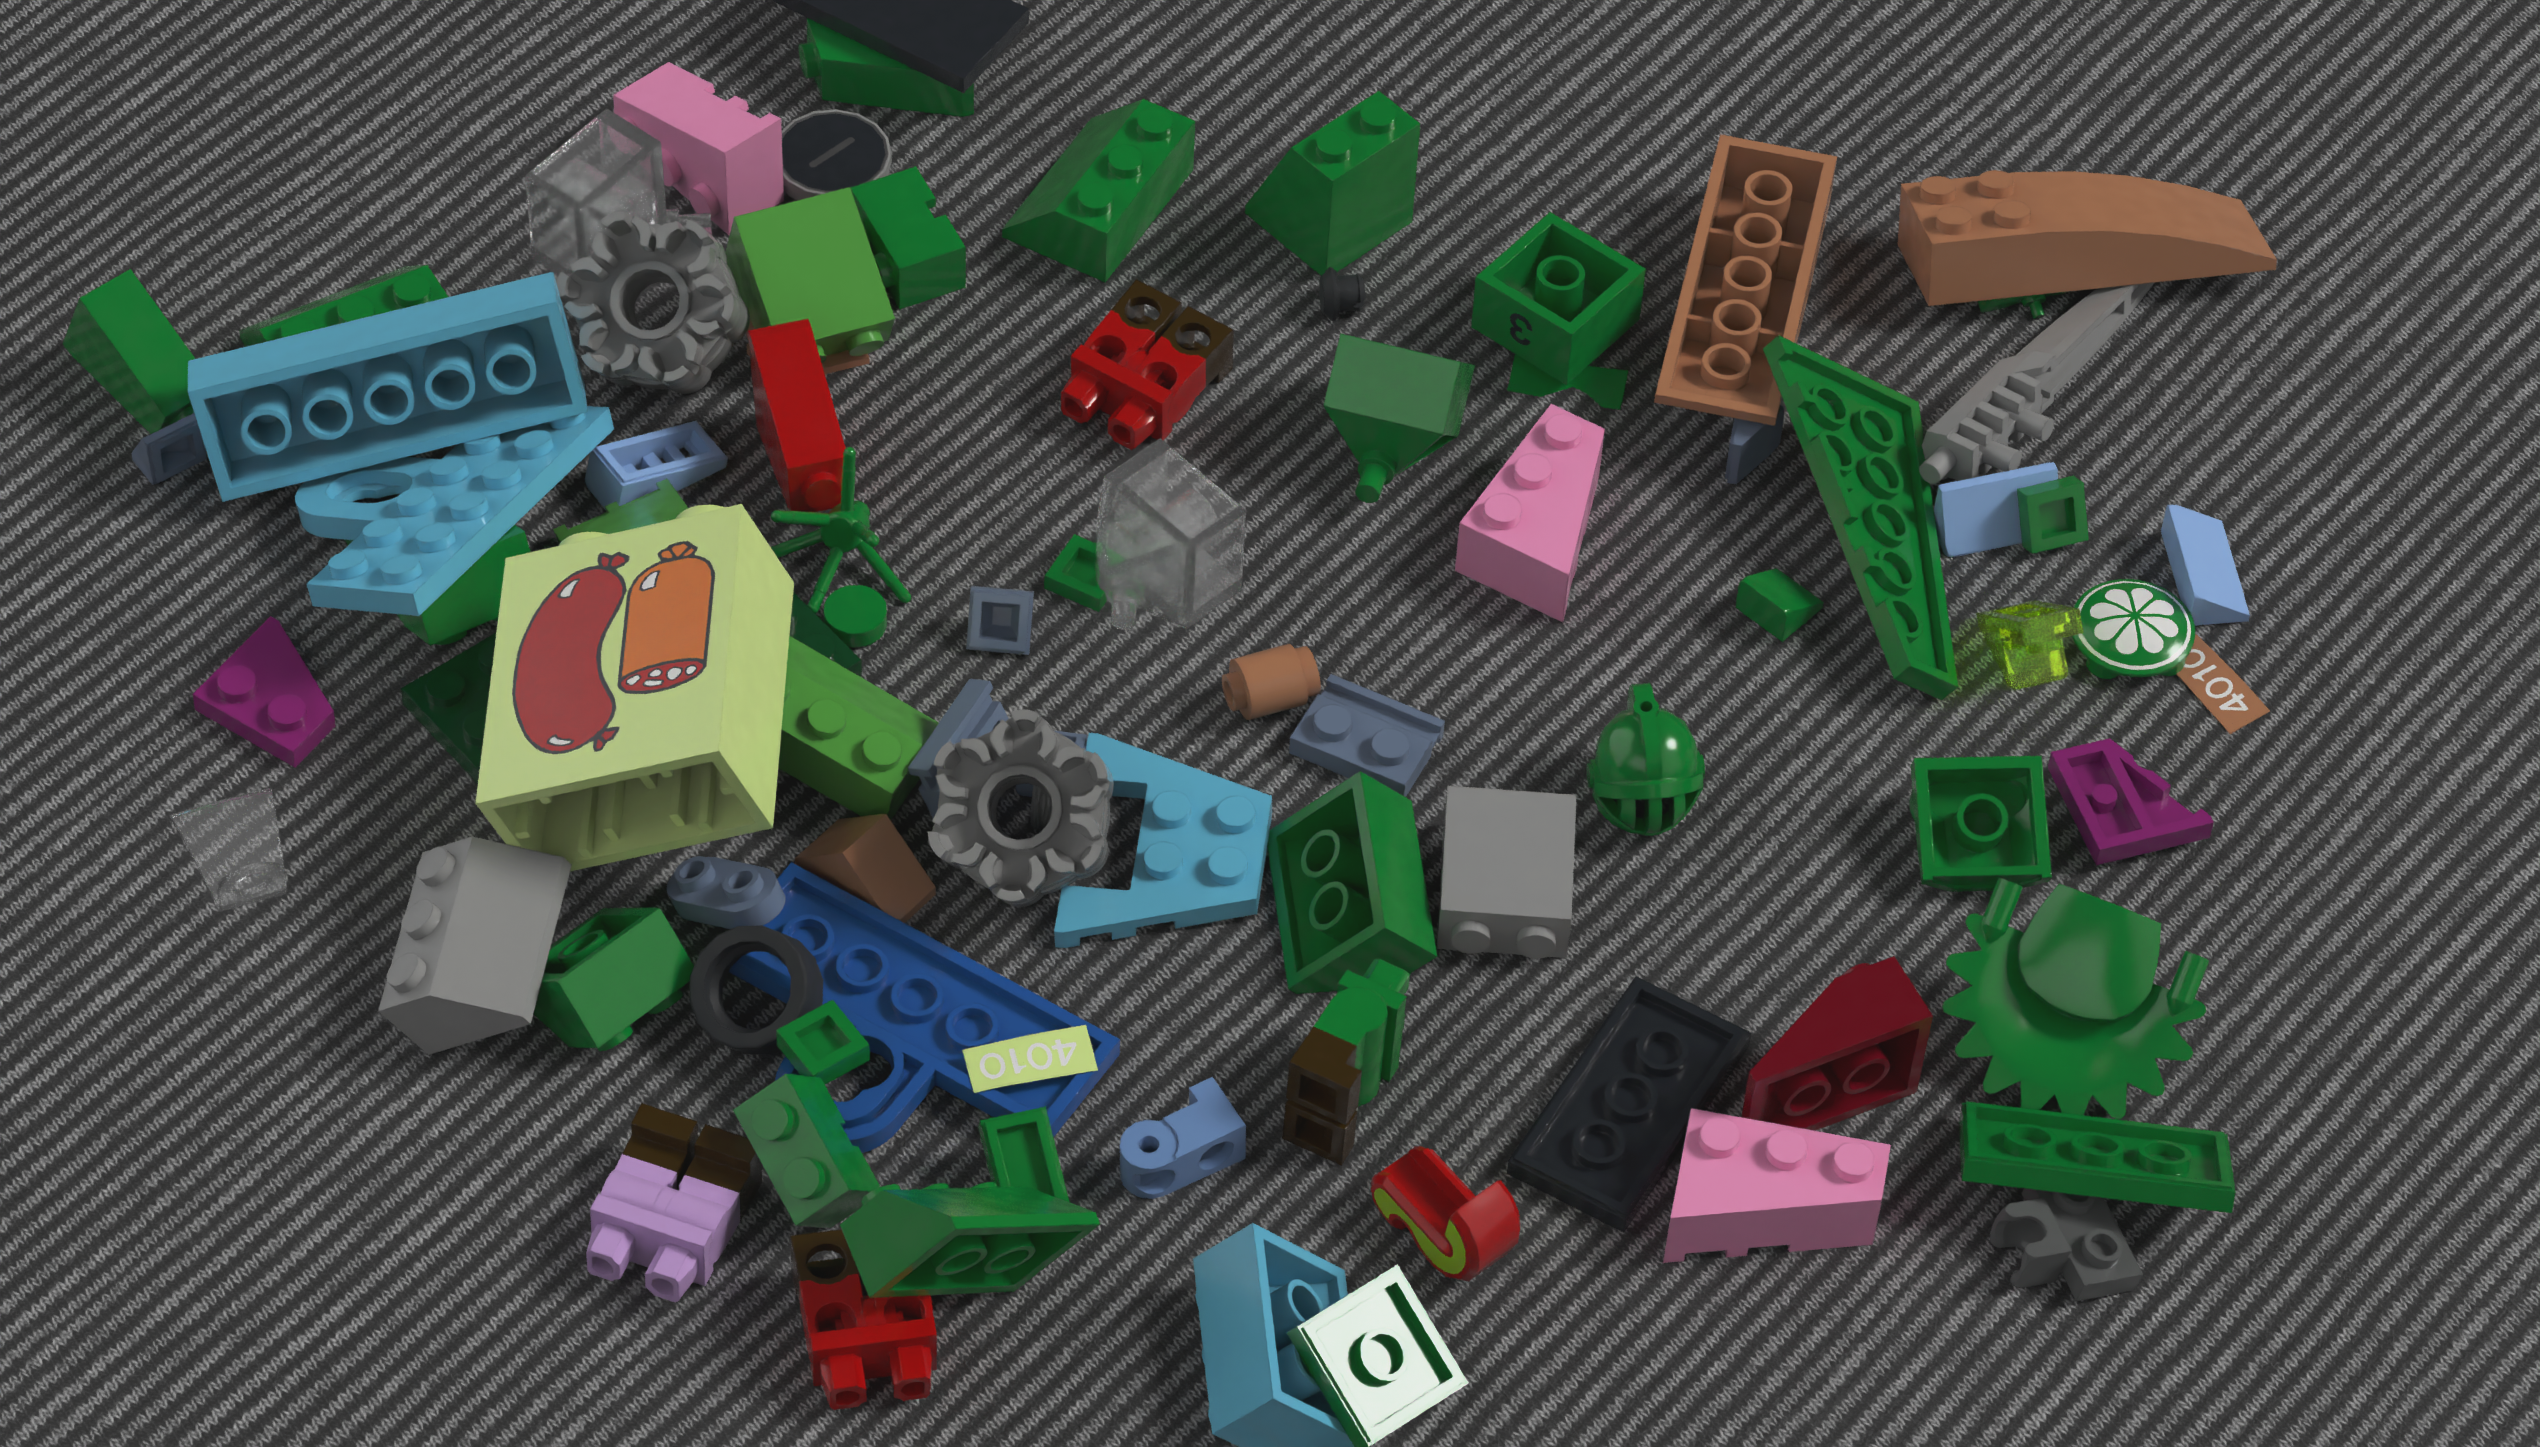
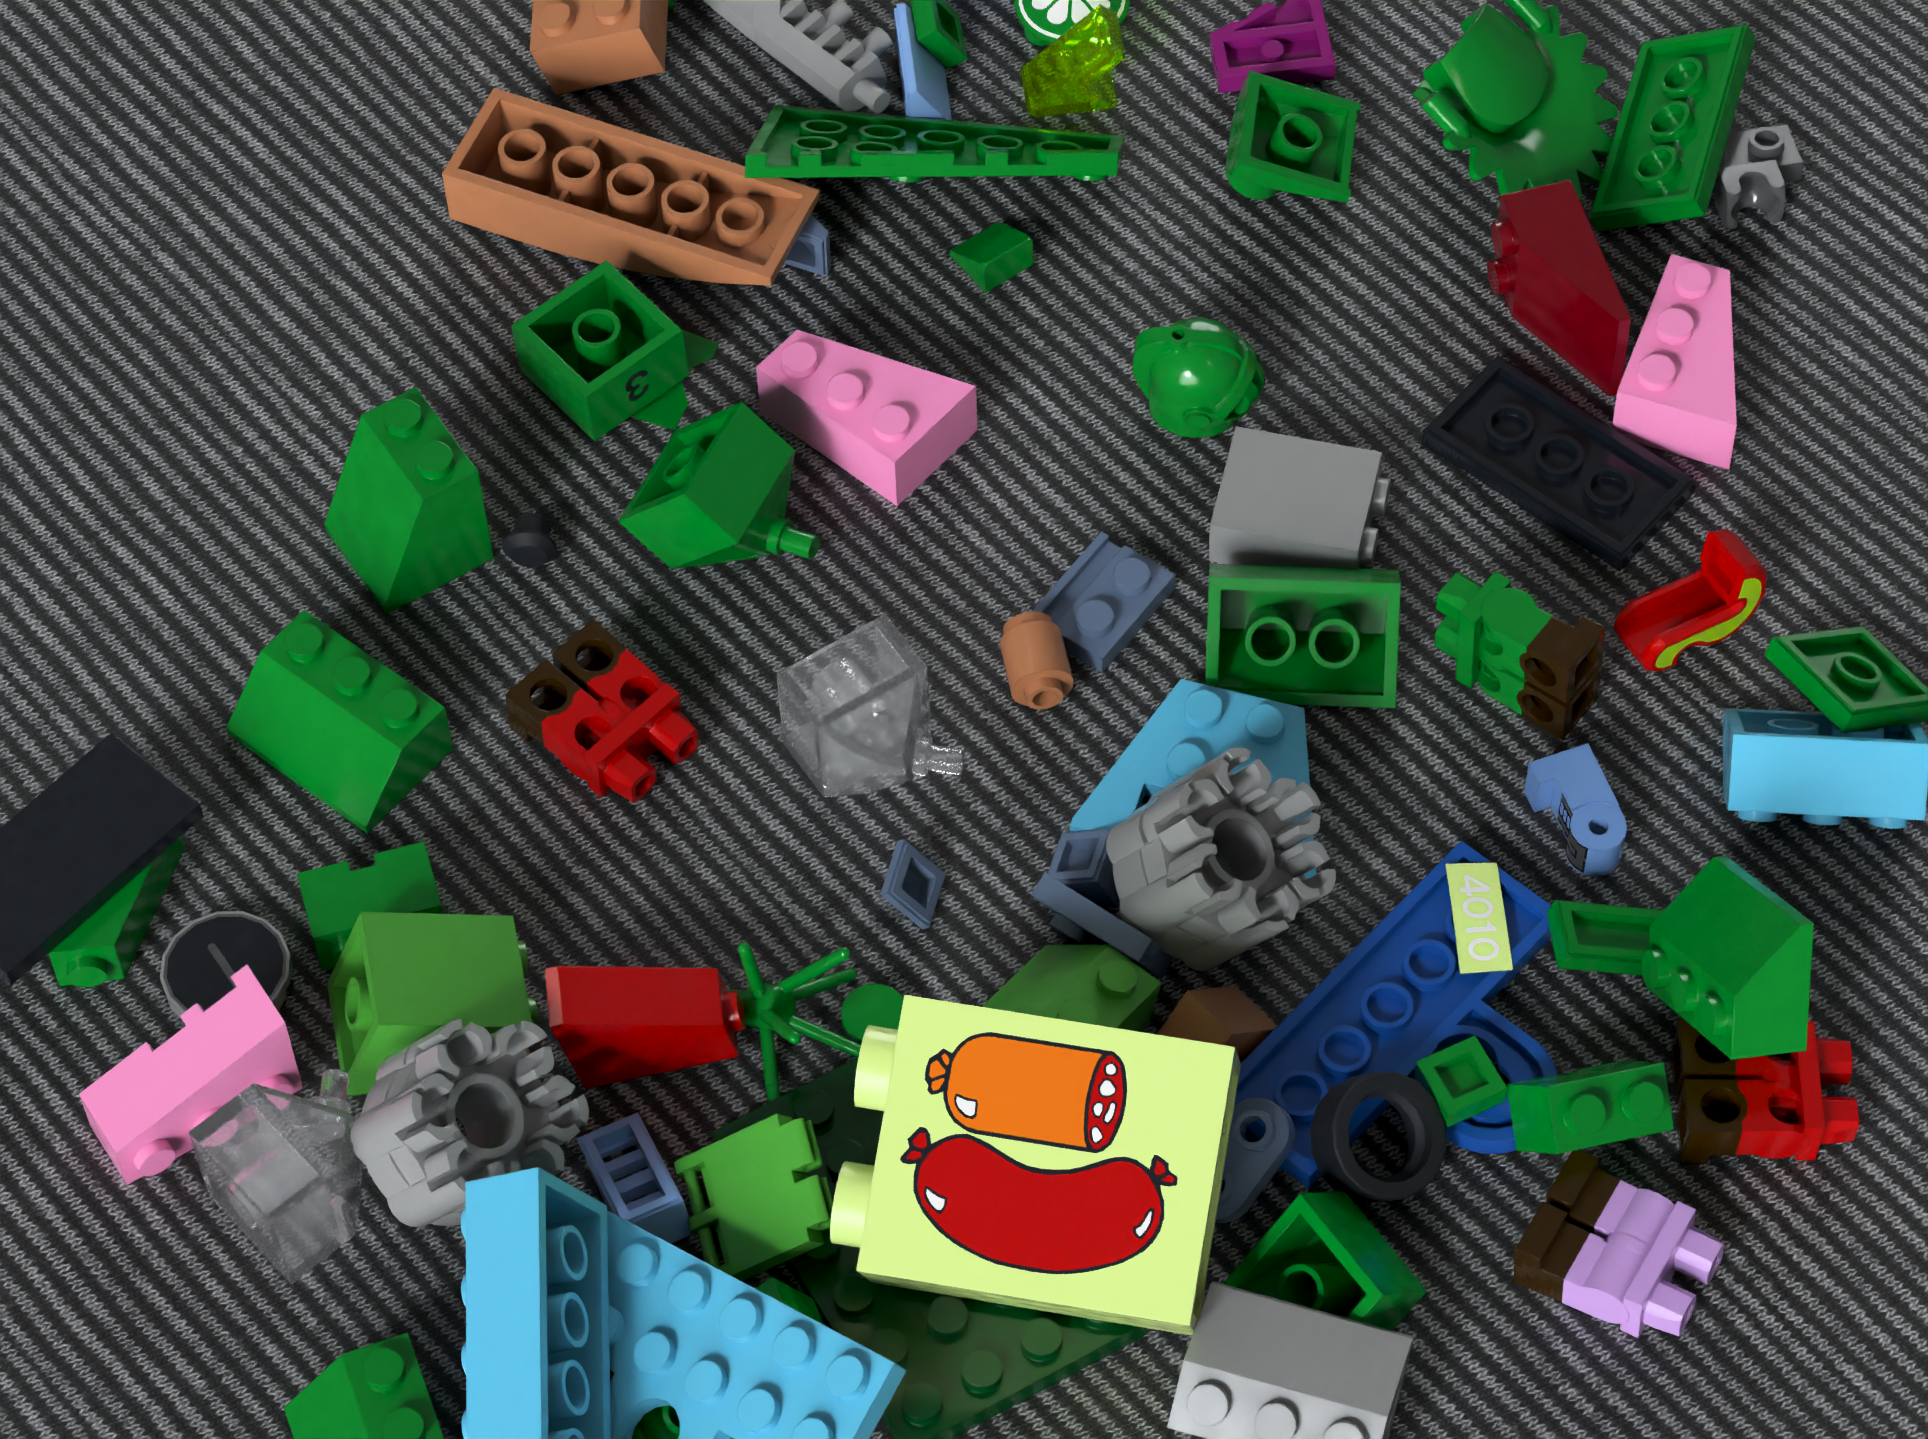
camera: 75 degrees left, 5 degrees up
green tile [1044,534,1129,612] -> none

